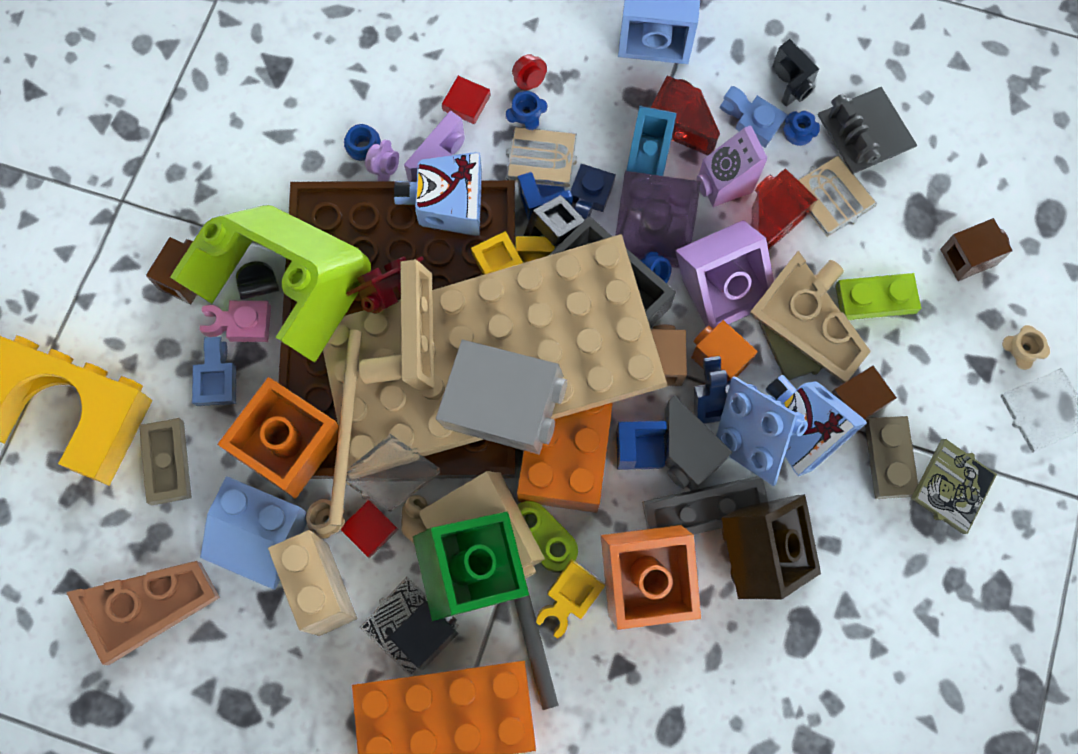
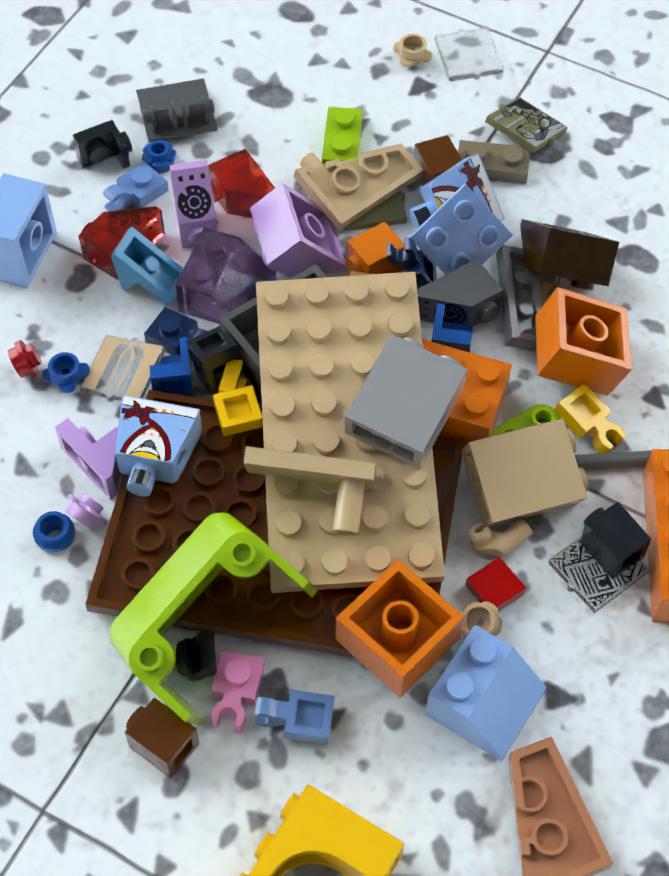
camera: 80 degrees left, 15 degrees down
dark tan plate [139,418,192,505] -> none
tan brick [268,530,358,636] -> none
tan axle [329,330,362,526] -> none
dark red hinge [346,256,424,314] -> none
clear piece [346,434,440,512] -> none
green slope [412,511,529,621] -> none
red tile [442,75,491,125] -> none
piece [788,155,878,237] -> none
reddish brown brick [940,218,1013,281] -> none

